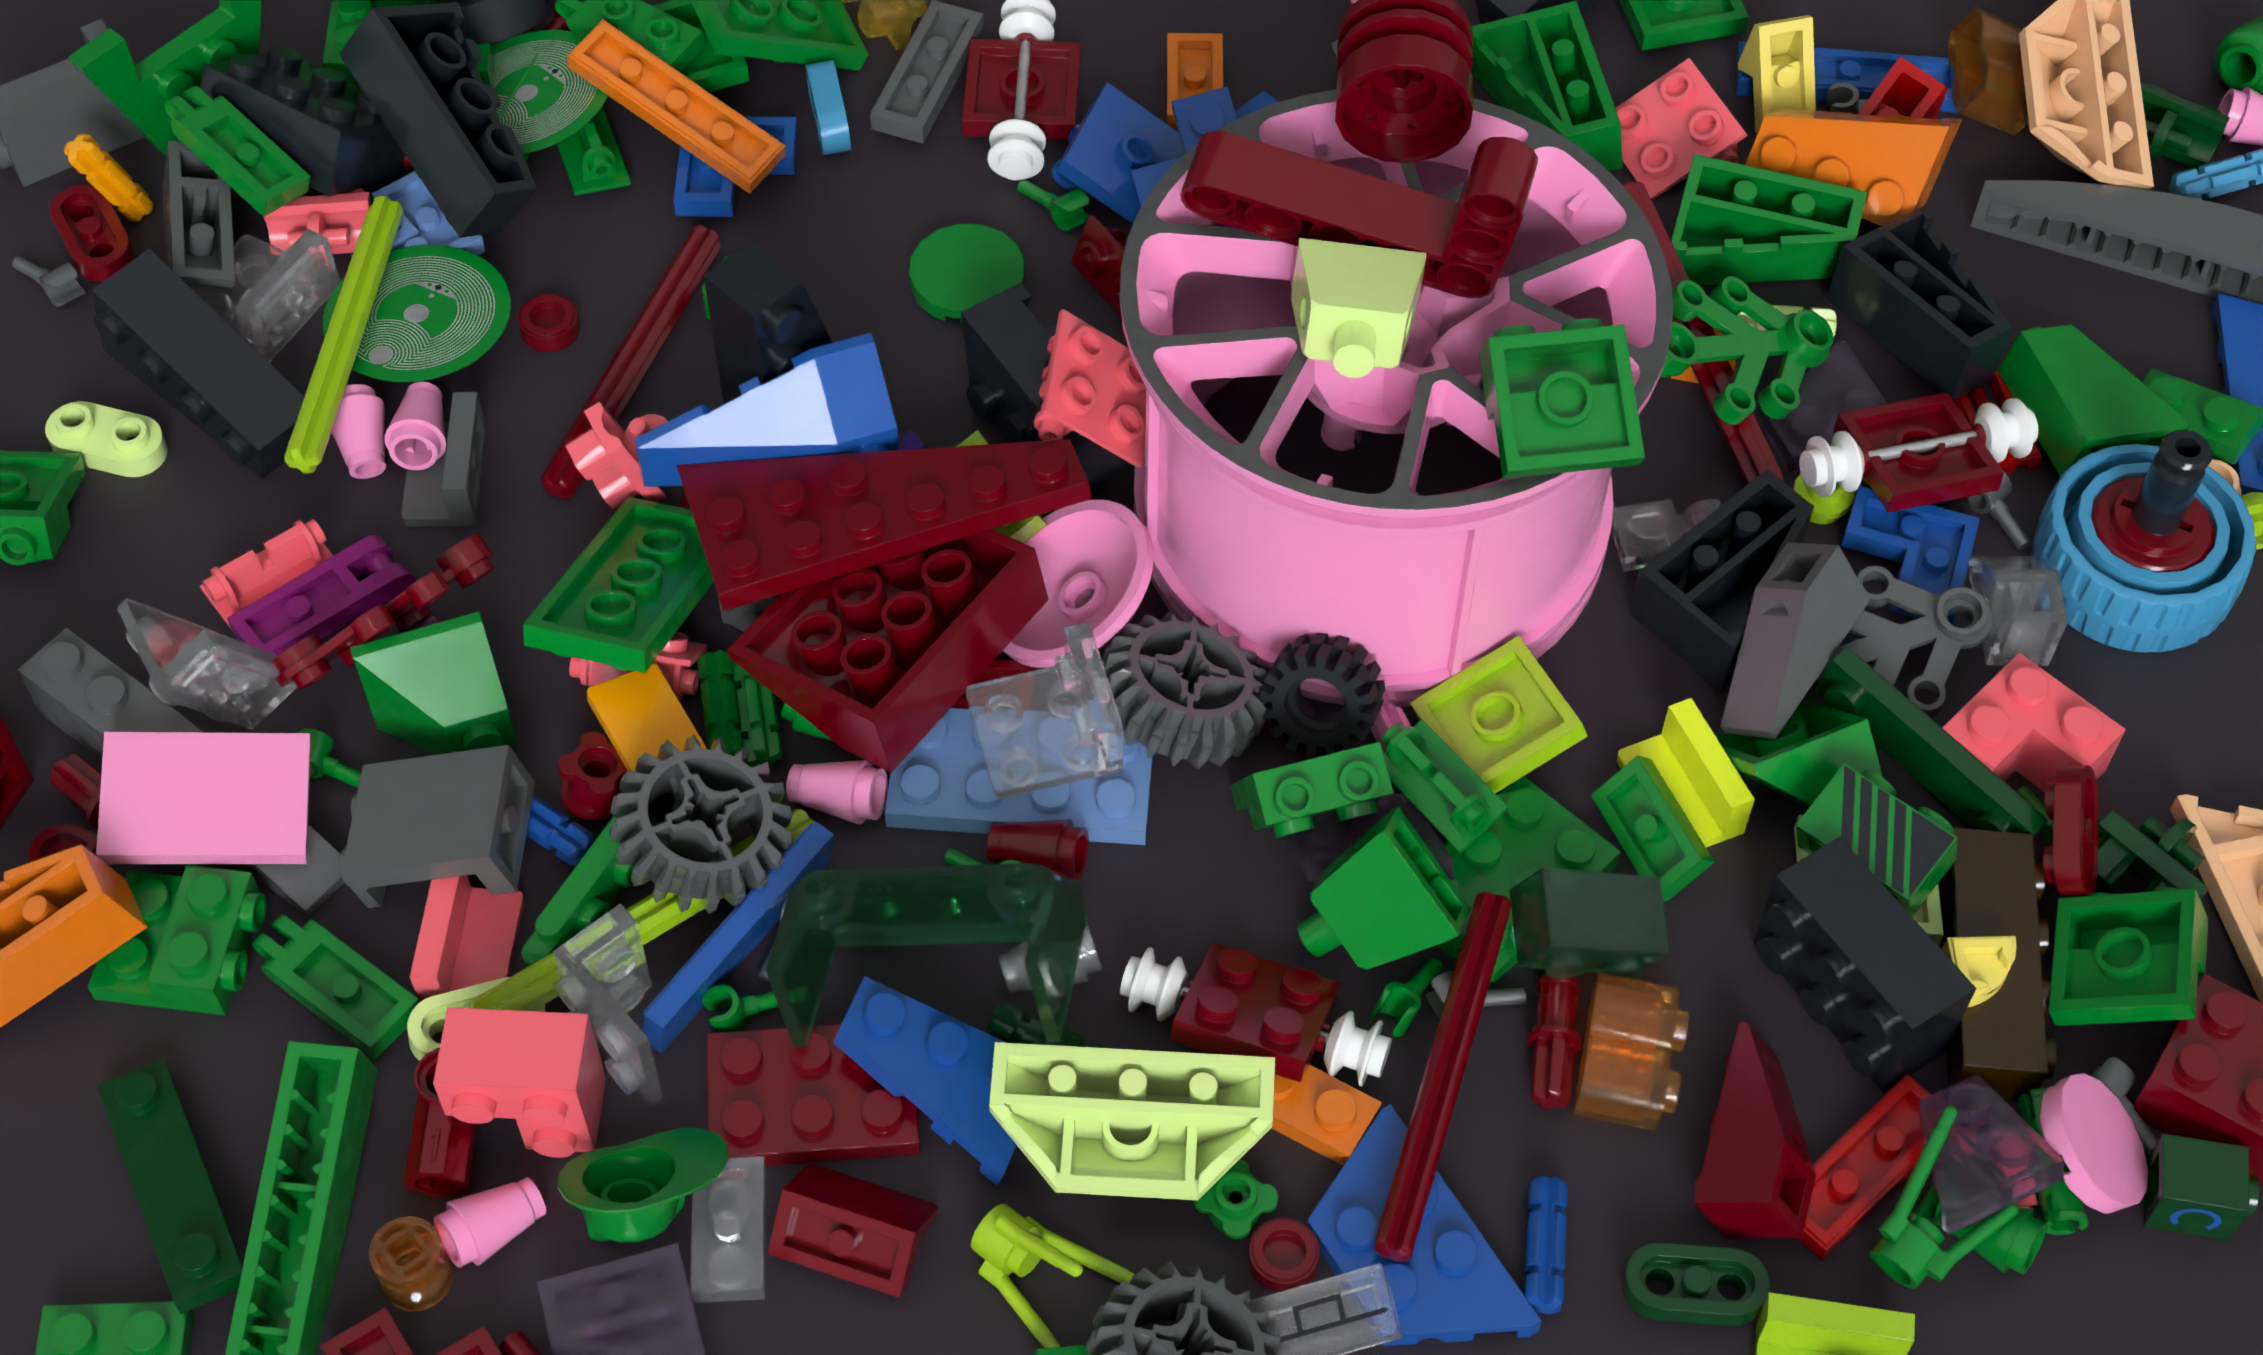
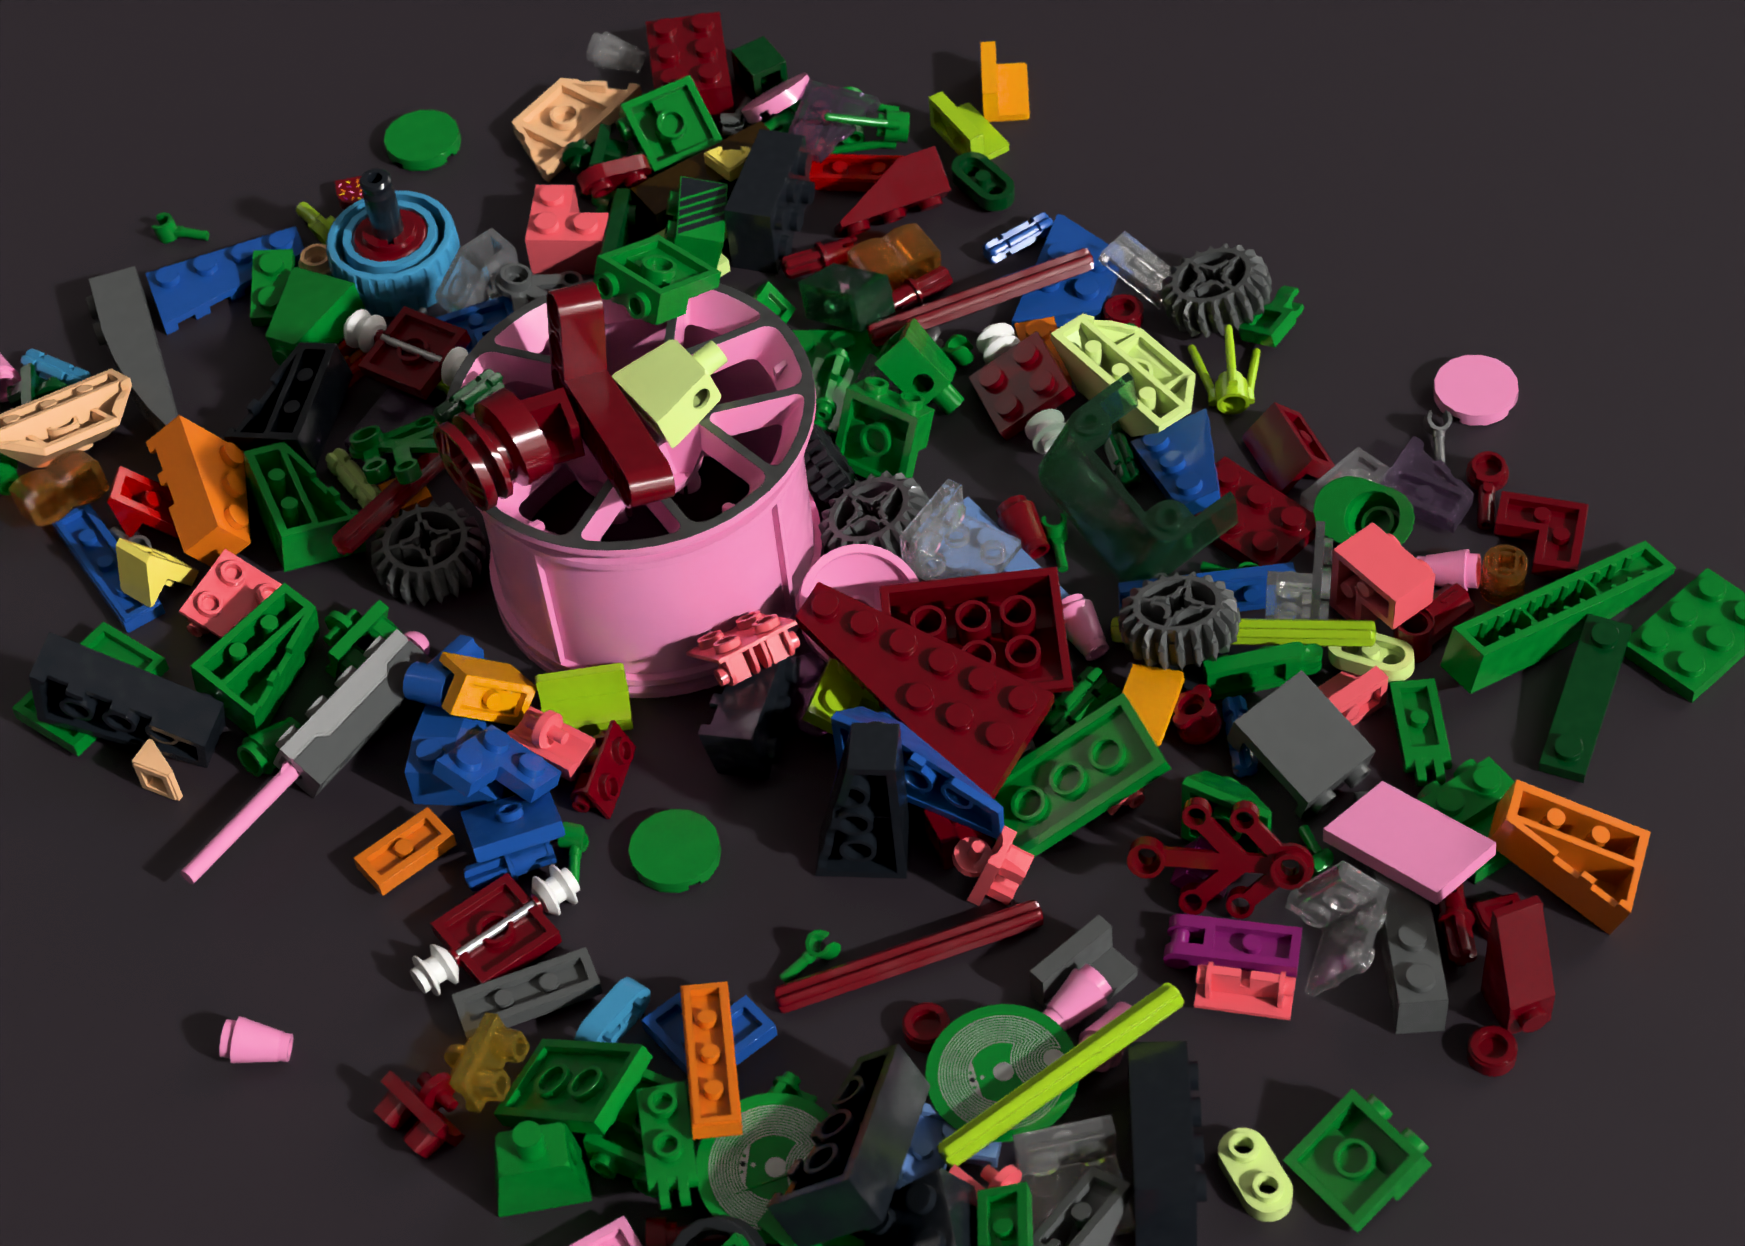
camera: 125 degrees left, 5 degrees down
none -> dark green axle [433,369,505,426]
none -> dark red panel [520,387,585,465]
none -> dark red axle [781,234,862,279]

